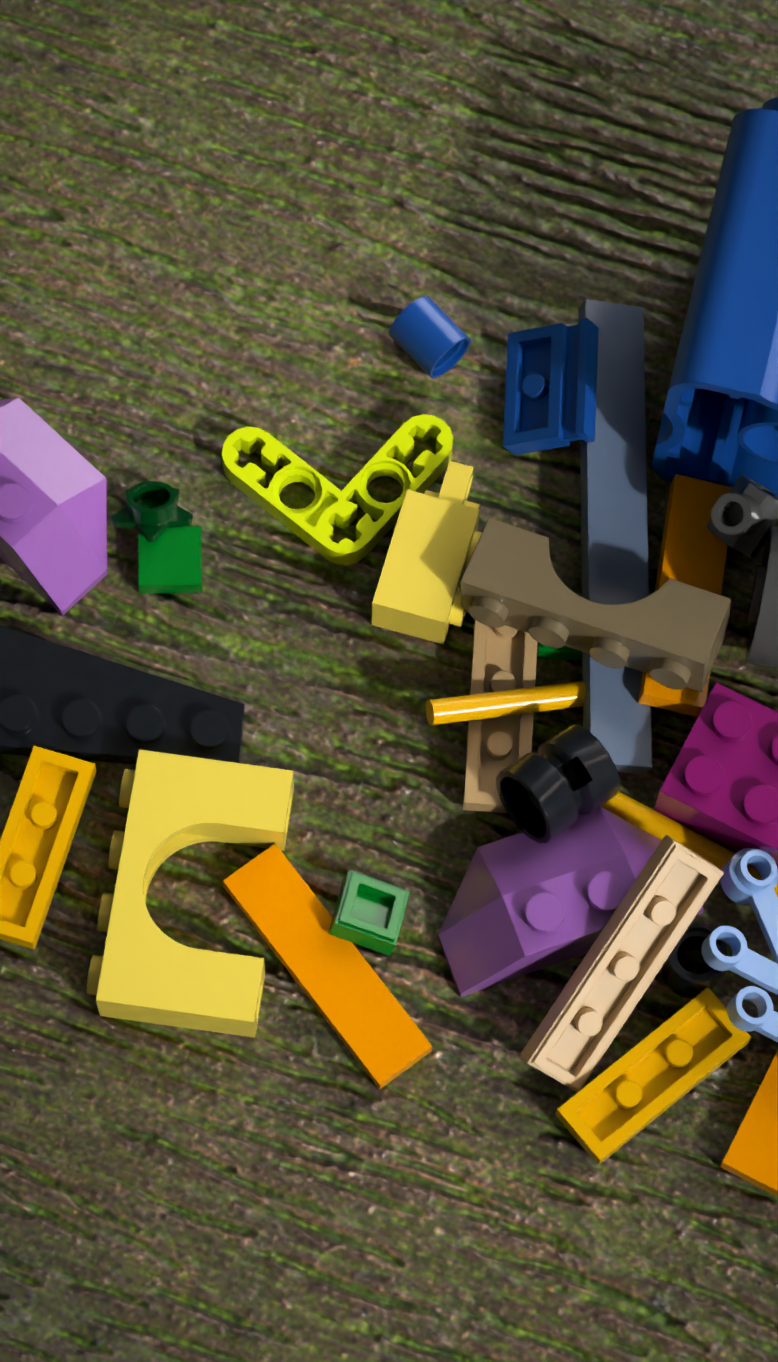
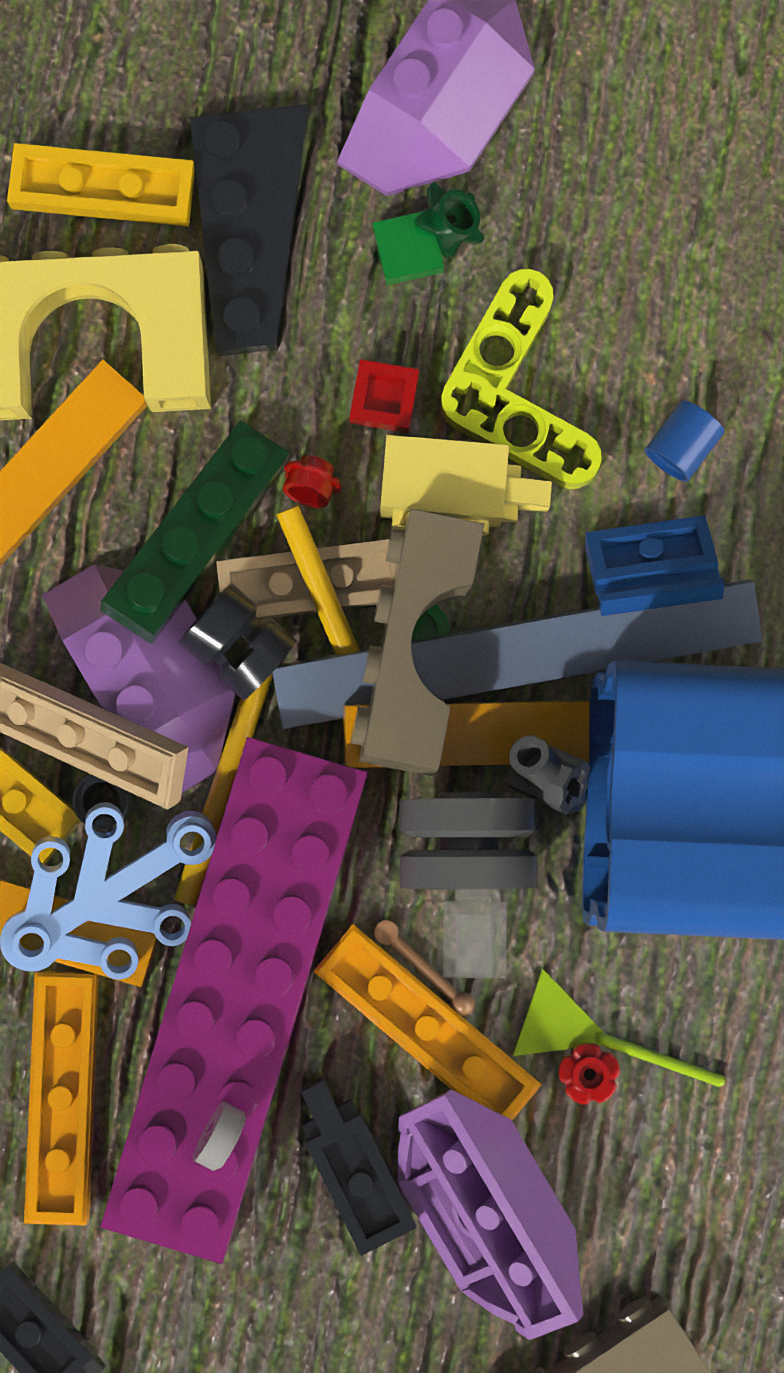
camera: 80 degrees right, 15 degrees up
green tile [328,870,410,955] -> none
none -> dark green plate [100,420,290,645]
none -> red plate [283,455,341,508]
none -> red plate [349,359,420,433]

